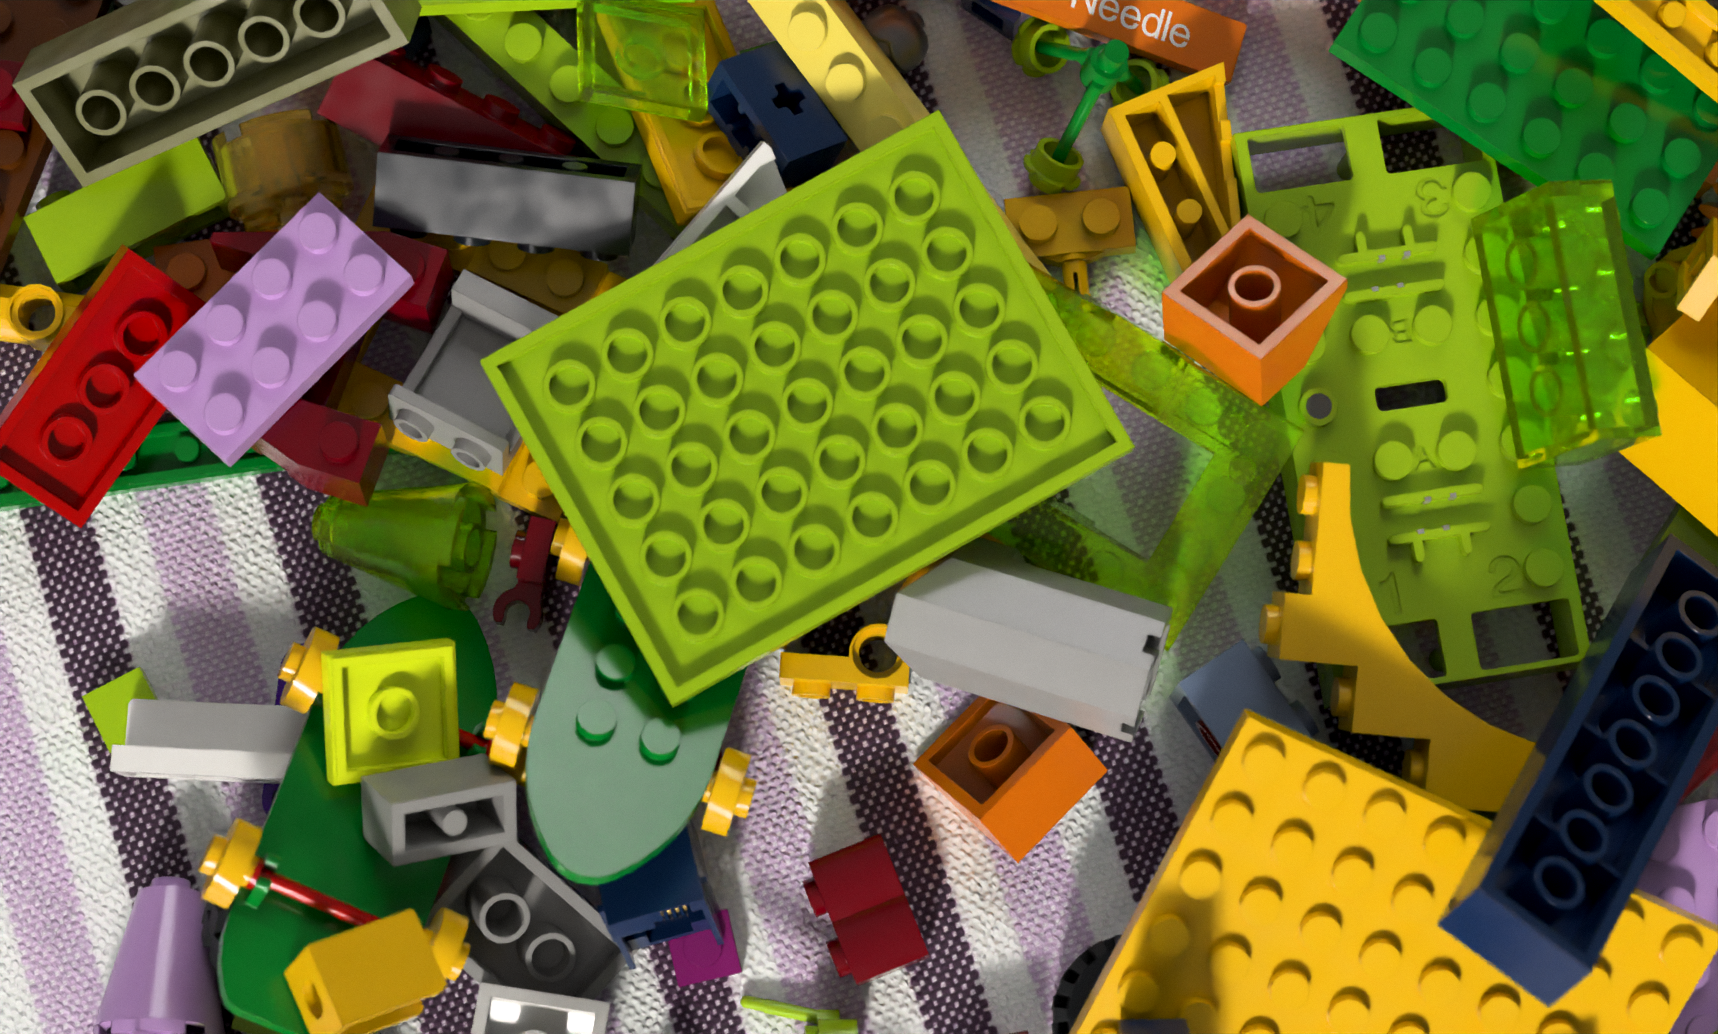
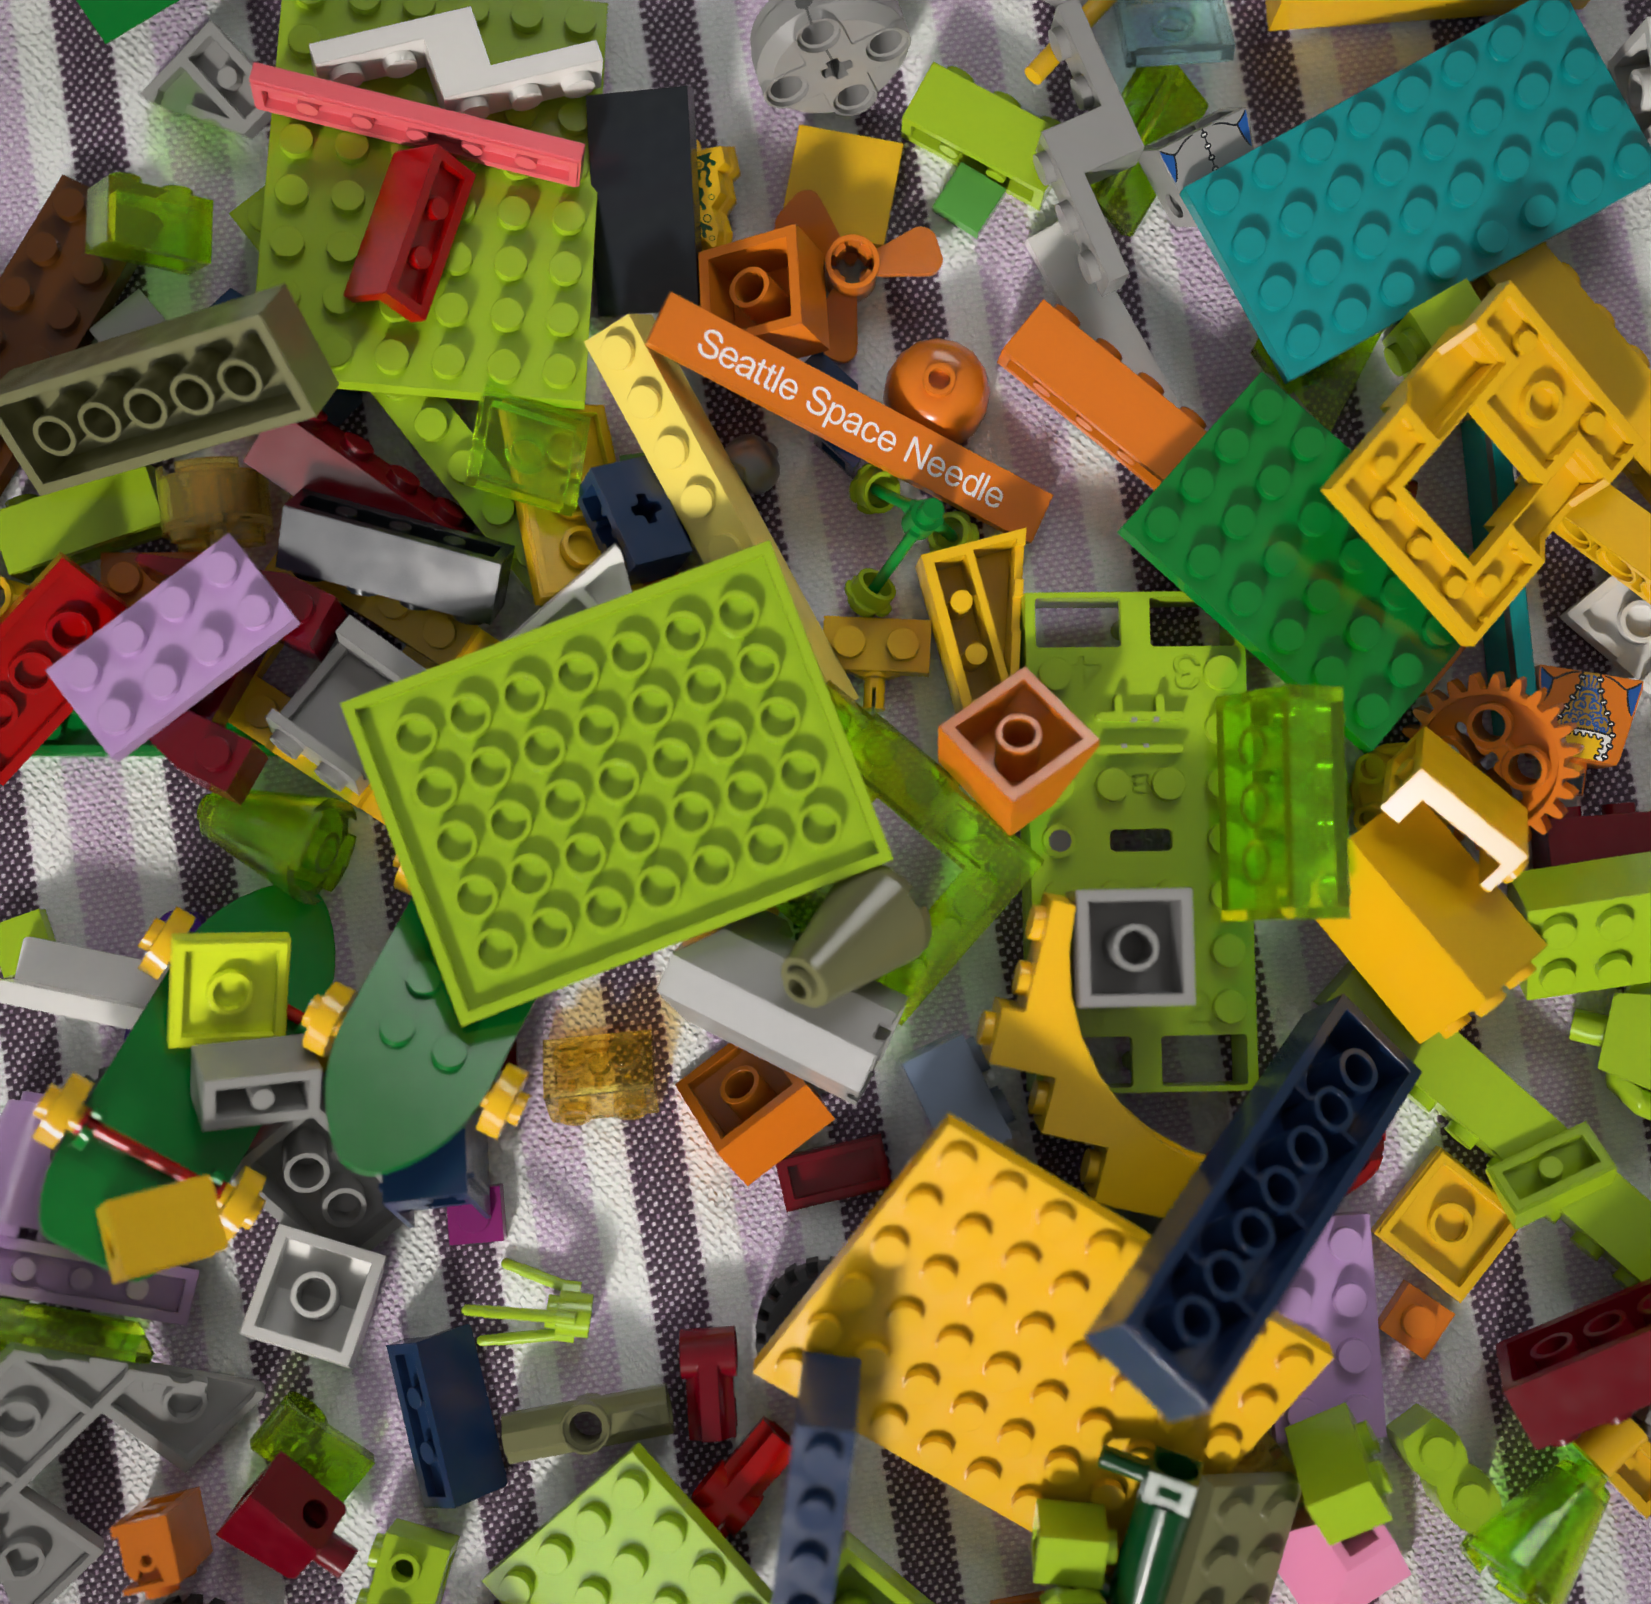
camera: 10 degrees right, 5 degrees up
dark red plate [493,516,558,633] -> none
yellow plate [779,623,910,703] -> none
dark red brick [802,833,930,986] -> none
none -> clear yellow bracket [543,1029,660,1126]
none -> dark red tile [776,1132,892,1212]
none -> olive cone [781,865,932,1008]
none -> light grey brick [1065,888,1196,1007]

